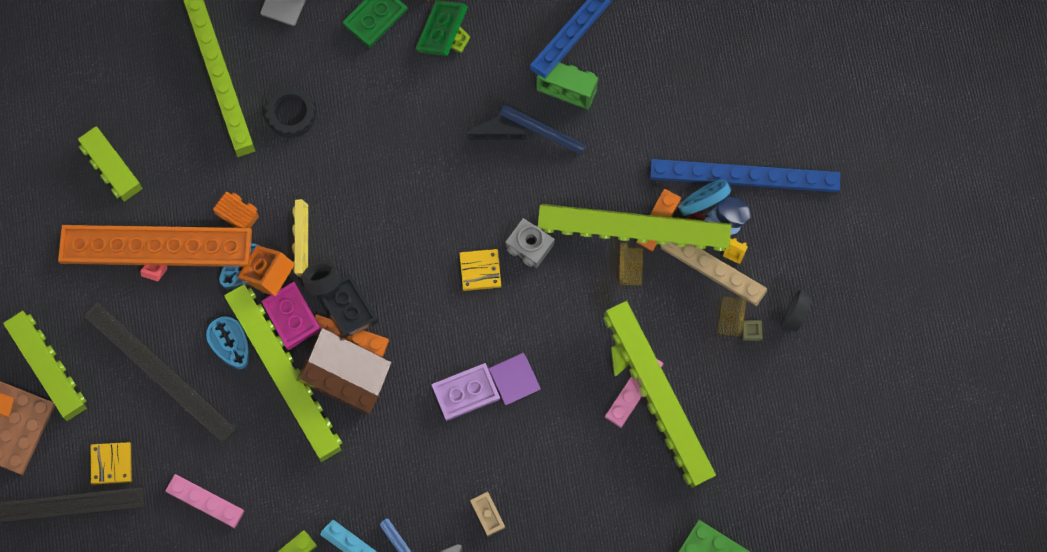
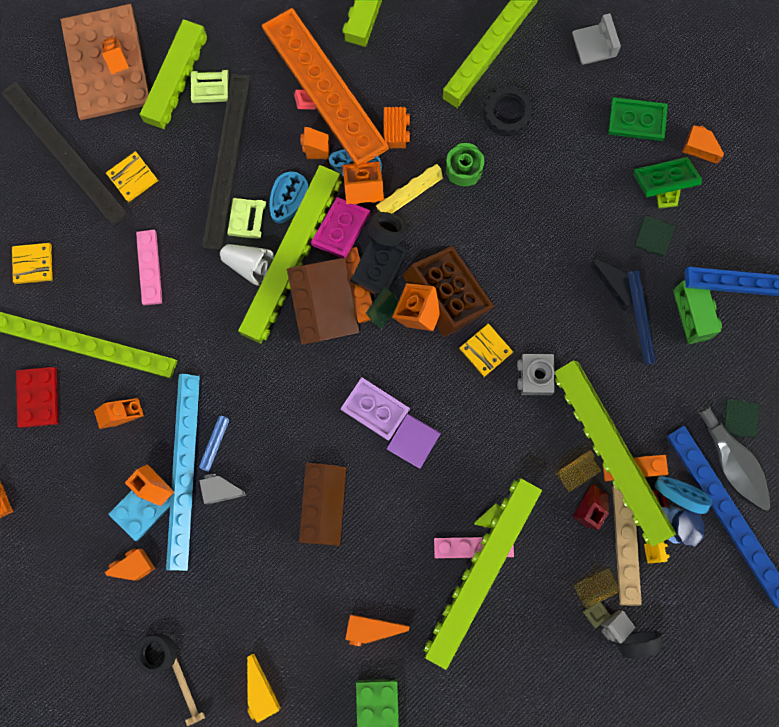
camera: 60 degrees right, 5 degrees up
tan plate [470,492,505,537] -> none
none -> yellowish green plate [191,70,229,103]
none -> white cone [220,244,274,286]
none -> yellowish green plate [228,198,266,239]
none -> reddish brown slope [299,463,346,546]
none -> orange slope [301,127,330,159]
none -> orange slope [345,614,410,646]
none -> clear green piece [365,287,399,329]
none -> orange slope [392,283,440,331]
none -> reddish brown slope [403,246,494,338]
none -> bright green brick [446,143,484,186]
none -> dark red slope [573,484,609,530]
none -> light grey slope [601,610,635,644]
none -> clear green piece [635,216,675,257]
none -> dark grey animal [698,406,770,510]
none -> clear green piece [724,399,760,438]

